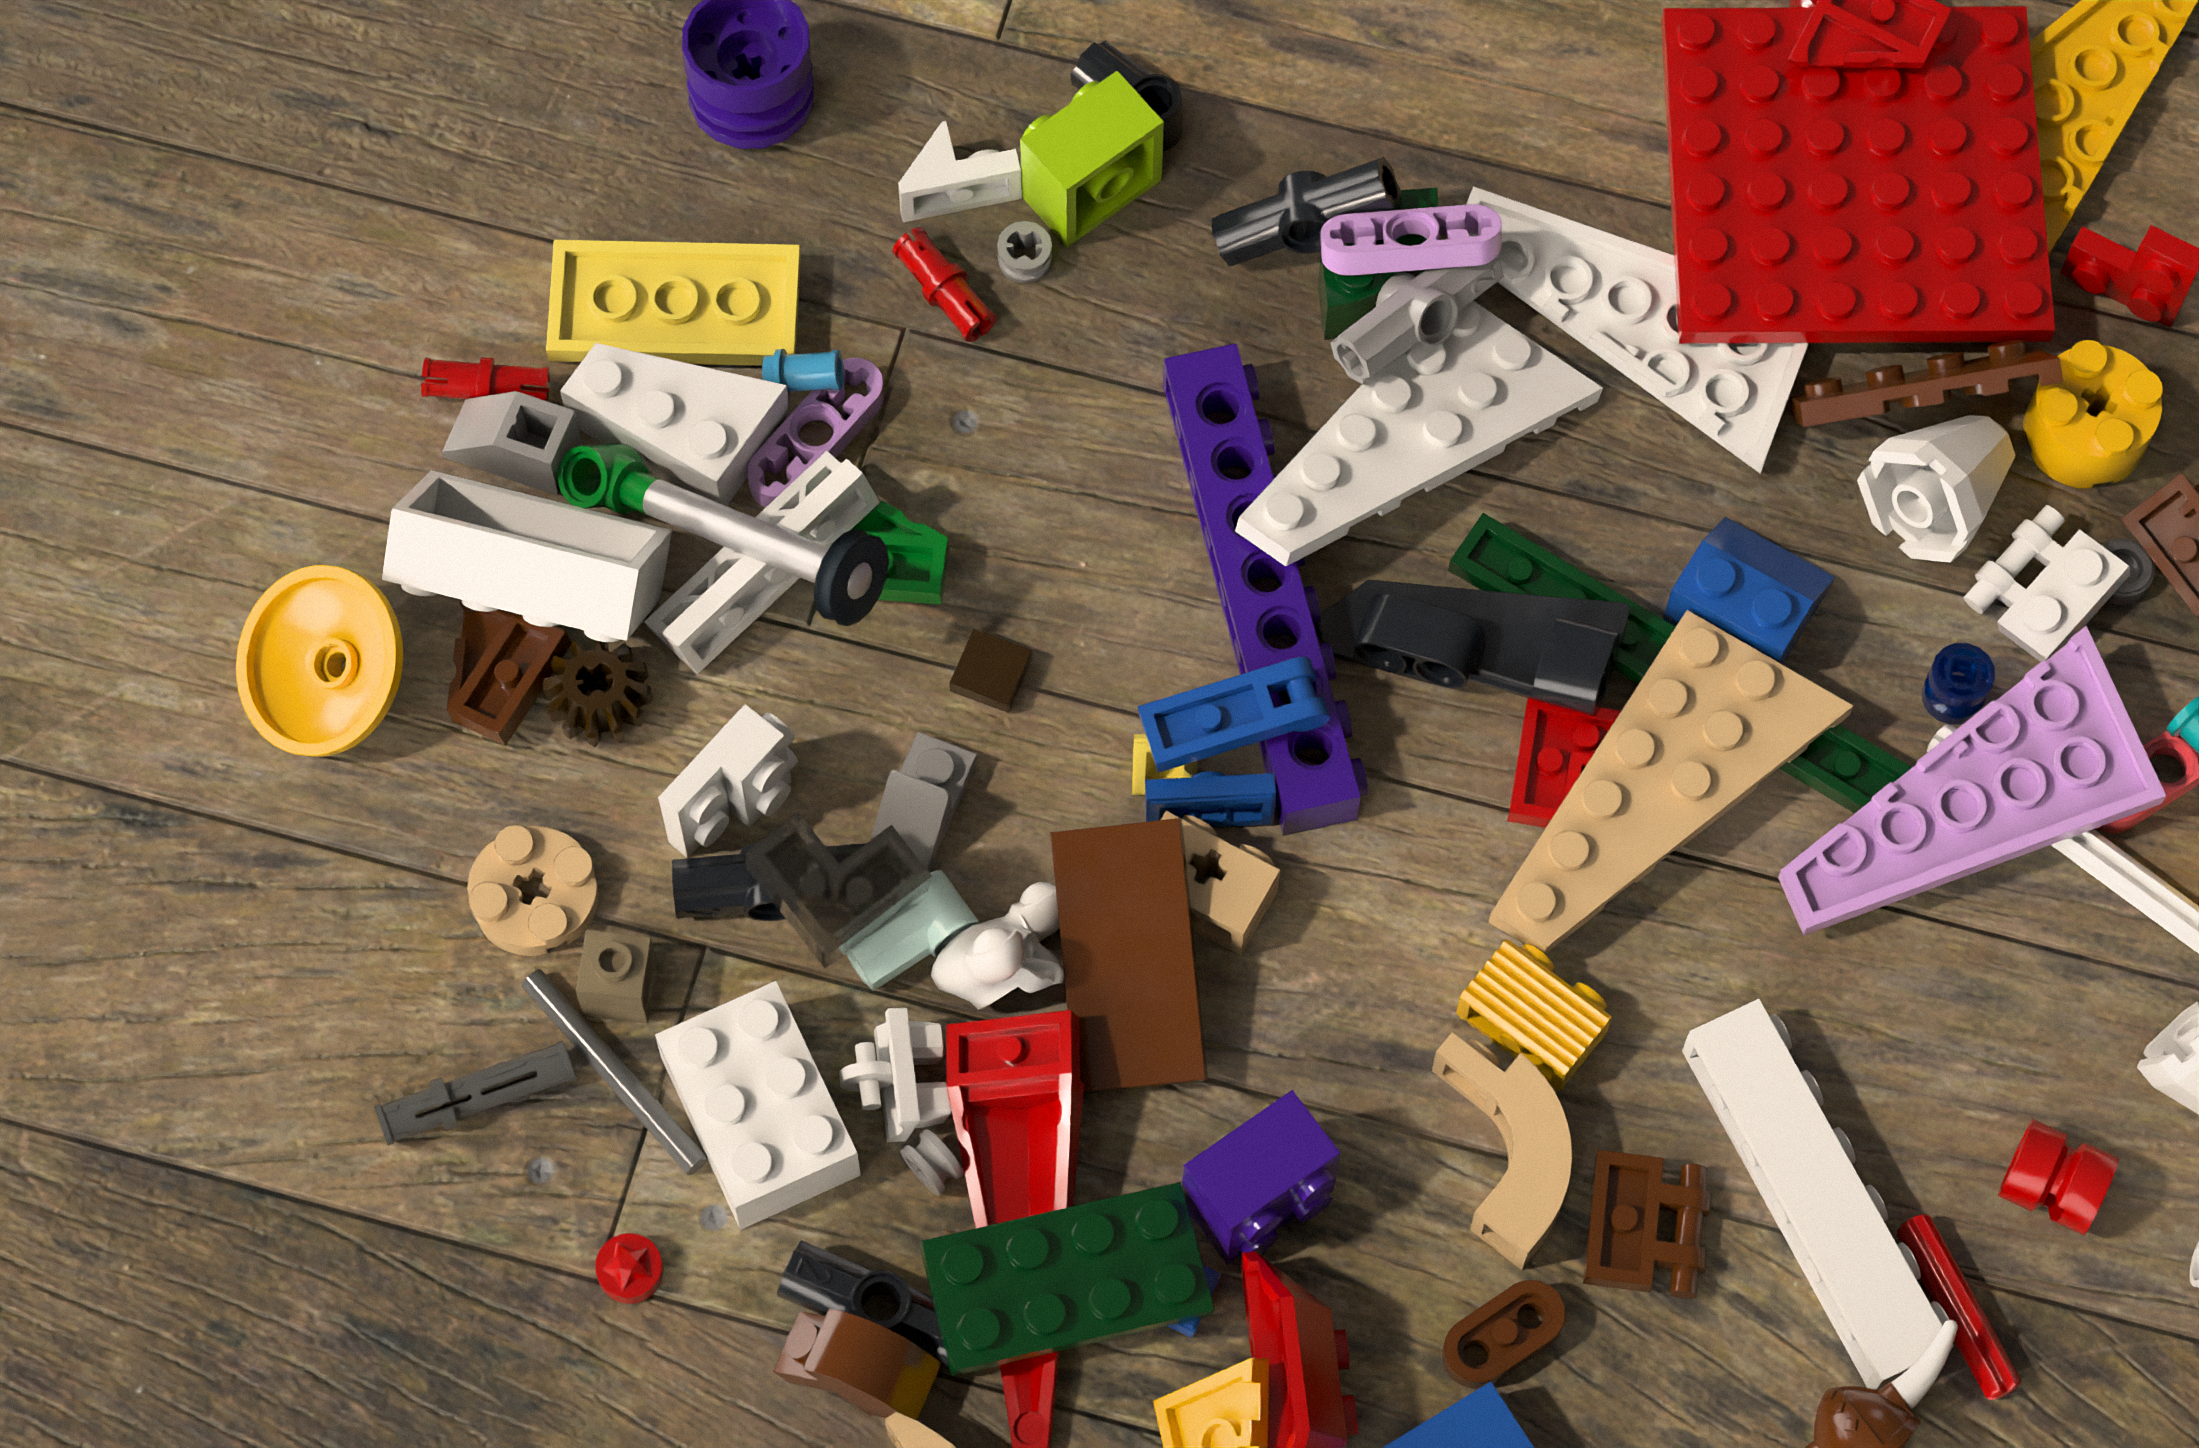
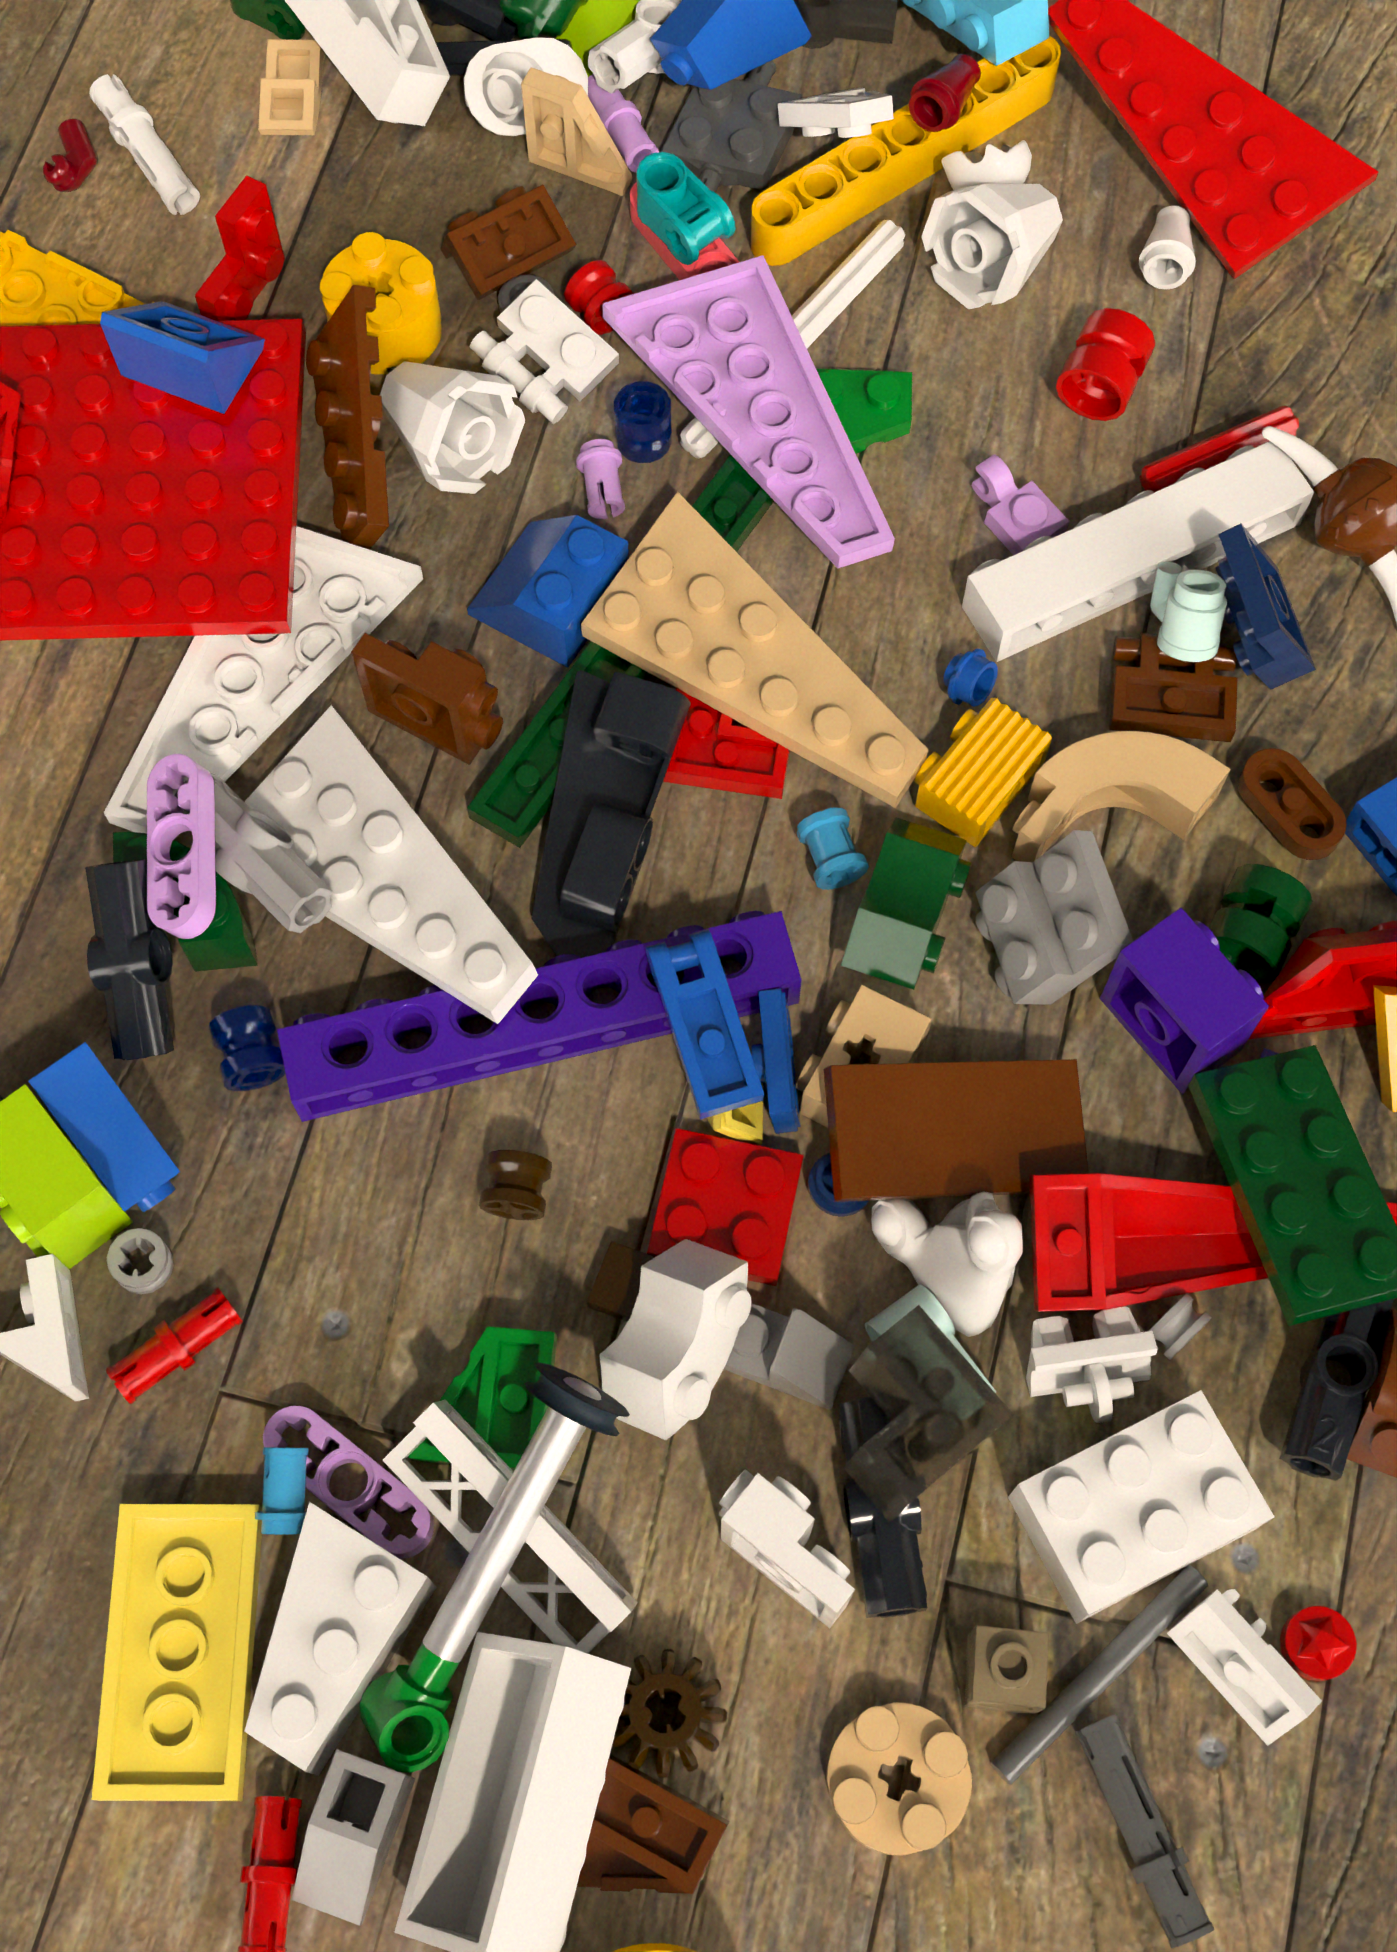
camera: 90 degrees left, 0 degrees up
none -> blue slope [28,1042,180,1212]
none -> blue slope [100,301,265,414]
none -> clear blue wheel [208,1005,286,1091]
none -> reddish brown plate [351,633,503,765]
none -> dark brown wheel [479,1150,552,1220]
none -> red wheel [564,260,634,335]
none -> lavender pin [576,439,625,519]
none -> white brick [600,1239,751,1440]
none -> red plate [647,1128,804,1286]
none -> dark azure bush [796,808,869,890]
none -> green wing [816,369,912,454]
none -> dark green brick [841,817,972,990]
none -> blue plate [943,648,998,707]
none -> lavender plate [971,454,1070,555]
none -> light grey plate [975,830,1133,1005]
none -> light aqua piece [1150,562,1227,662]
none -> white plate [1167,1589,1322,1746]
none -> dark green wheel [1208,864,1313,984]
none -> dark blue plate [1215,523,1316,690]

